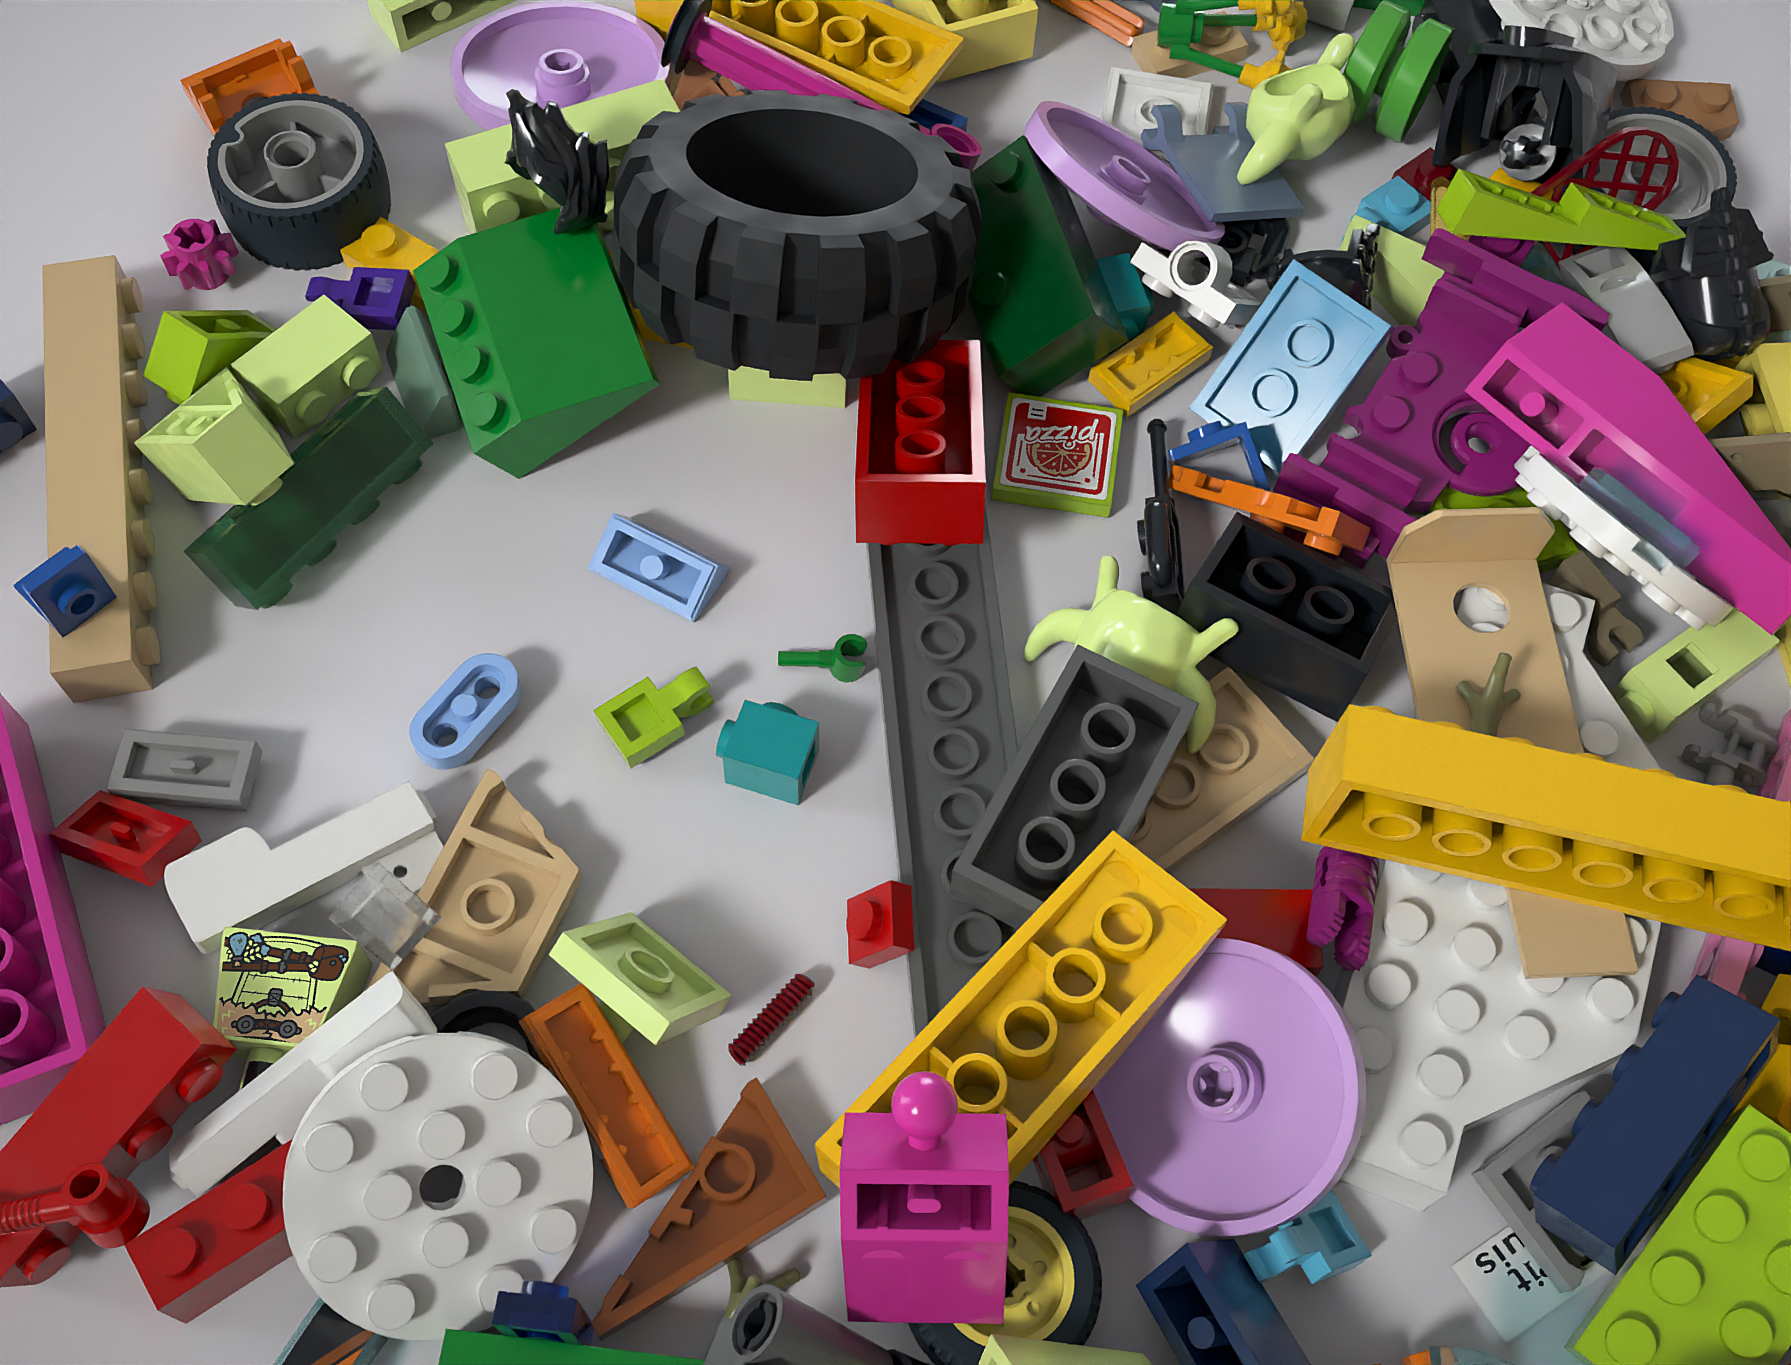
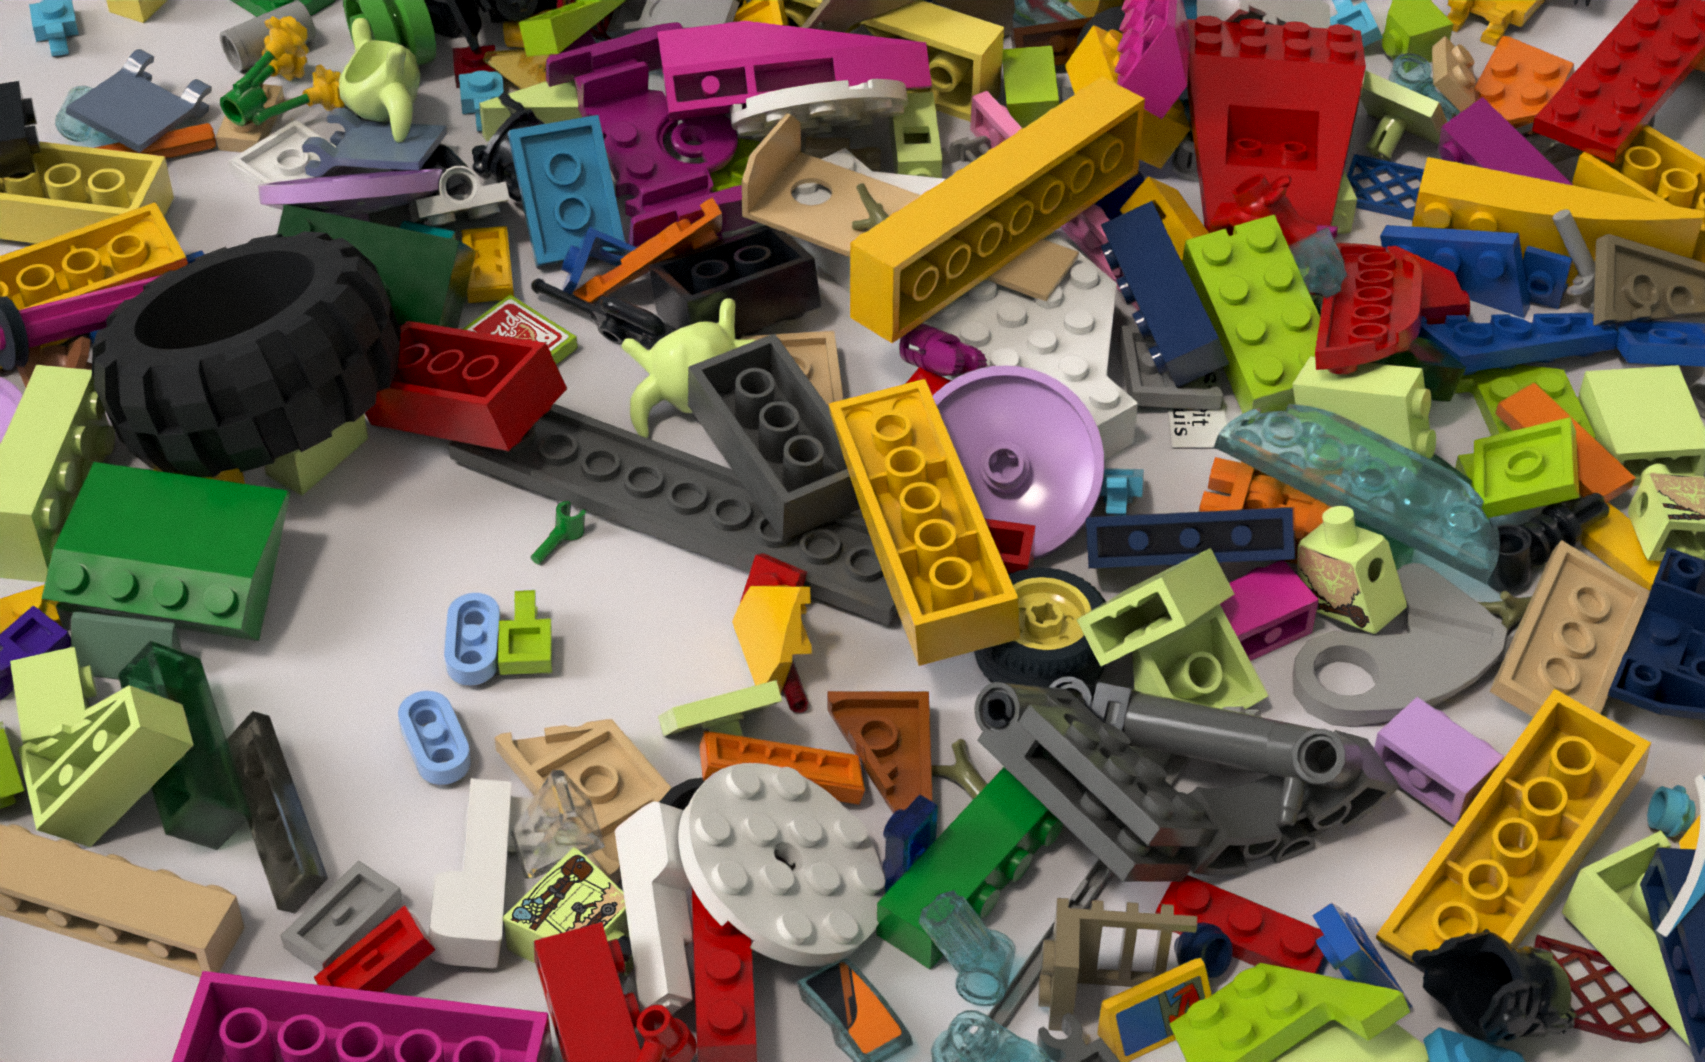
camera: 55 degrees left, 15 degrees down
blue bracket [14,545,117,638] -> none
black hair [504,89,609,235] -> none
light blue slope [588,513,730,622] -> none
teal brick [716,700,819,805] -> none
dark pink slope [840,1071,1009,1324] -> none
clear light blue tile [1578,466,1700,570] -> none
none -> clear smoke plate [221,711,328,914]
none -> light blue plate [444,593,501,685]
none -> yellow slope [732,585,812,694]

